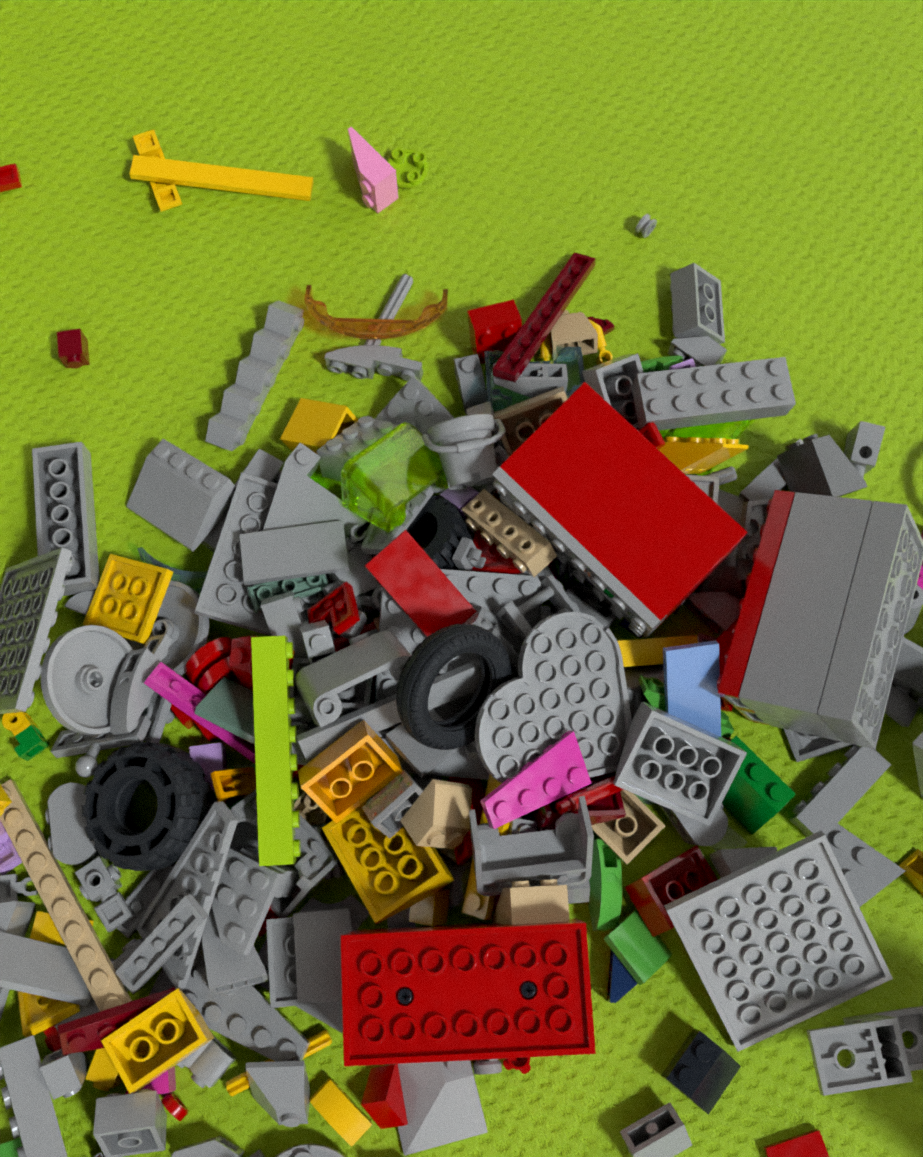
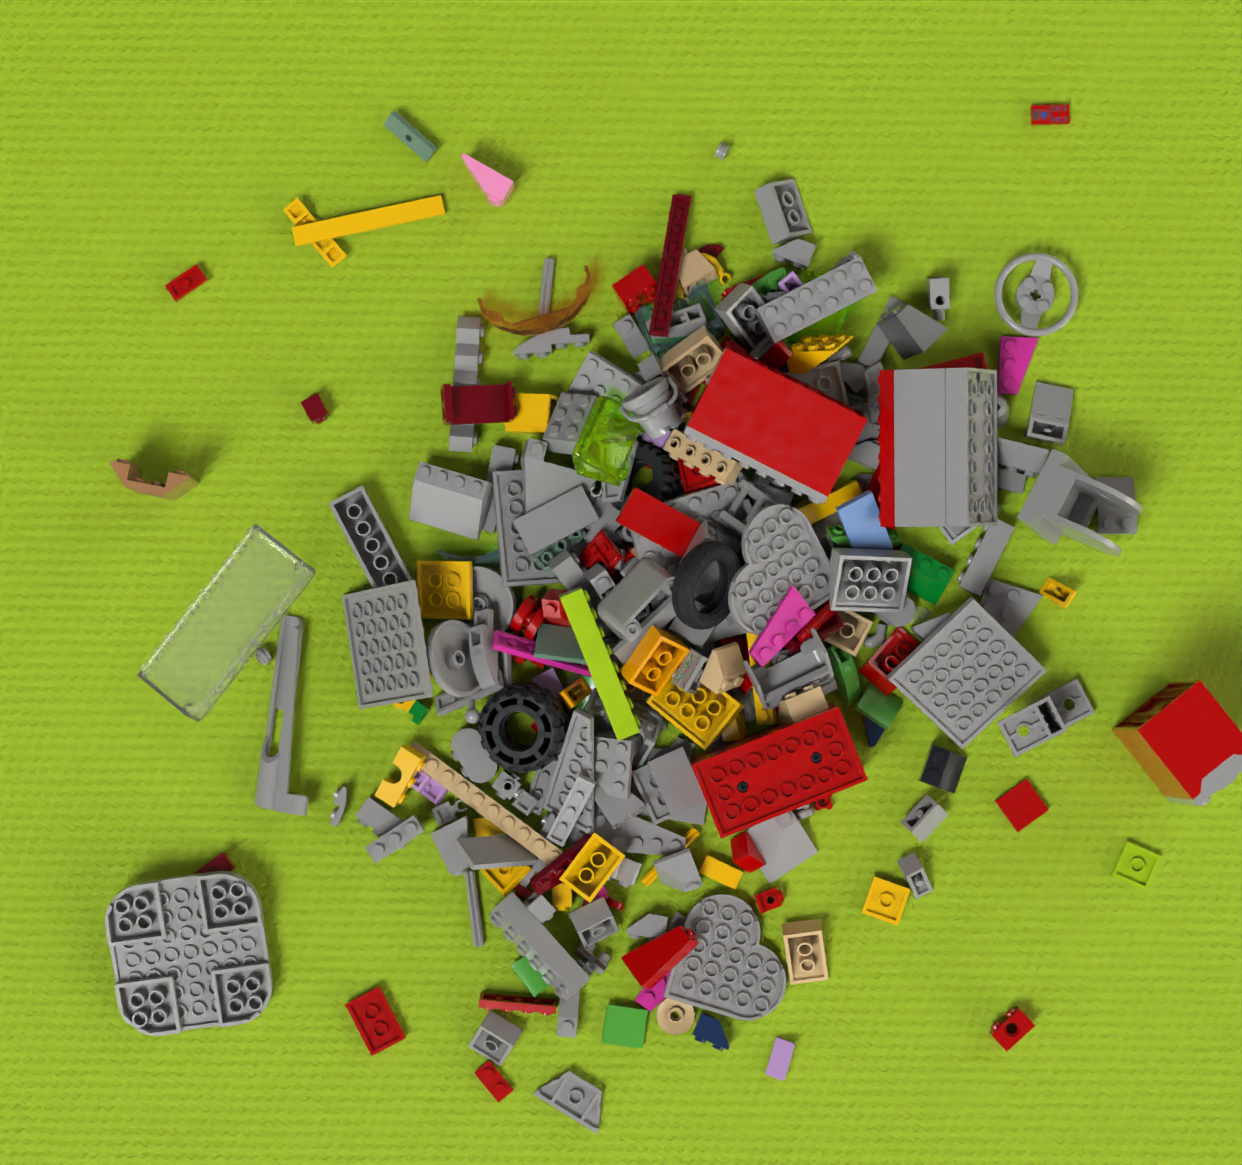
camera: 15 degrees left, 15 degrees up
lime dish [387,148,429,188] -> none
light grey tile [452,537,486,571] -> none
none -> sand green tile [384,110,437,163]
none -> dark red panel [440,381,517,425]
none -> light grey arm [864,624,887,649]

